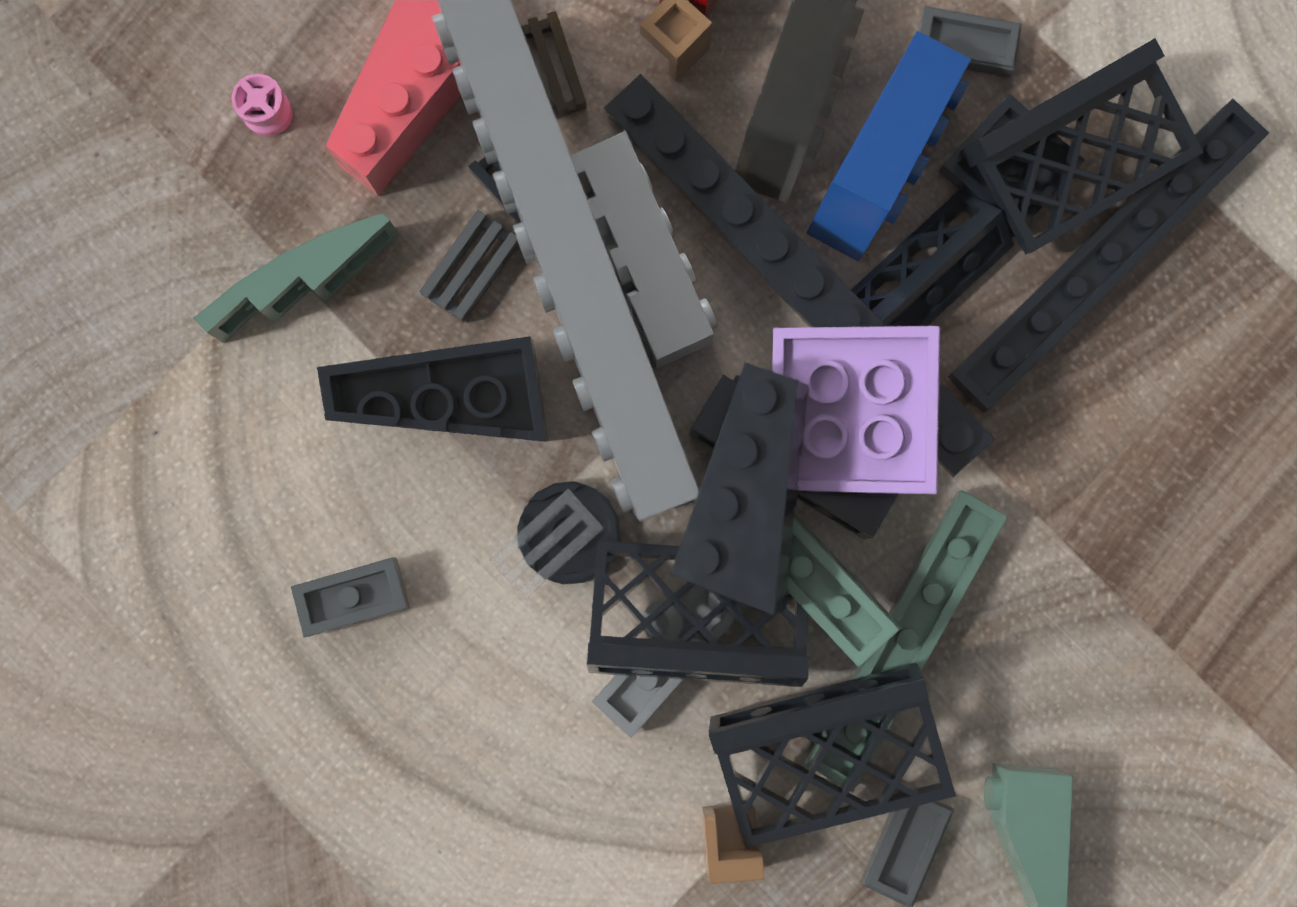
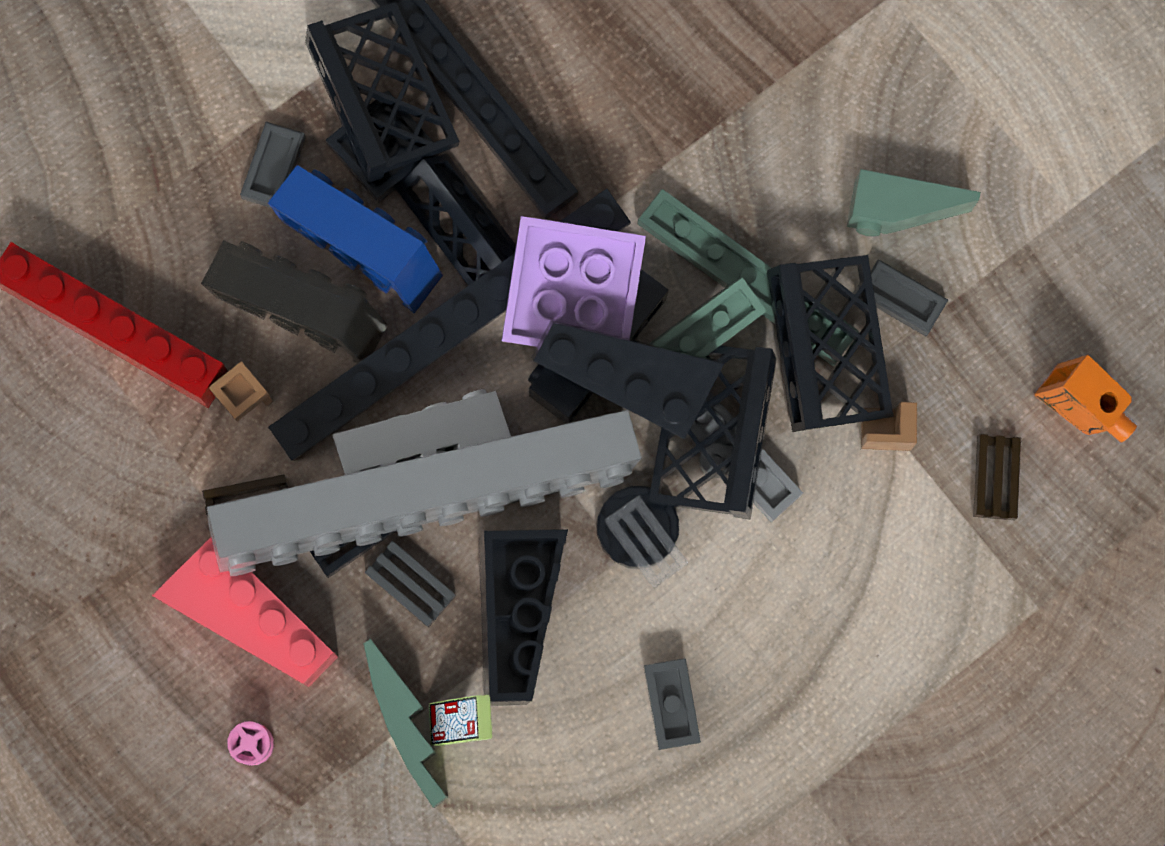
camera: 85 degrees left, 5 degrees down
none -> tile [429,695,492,746]

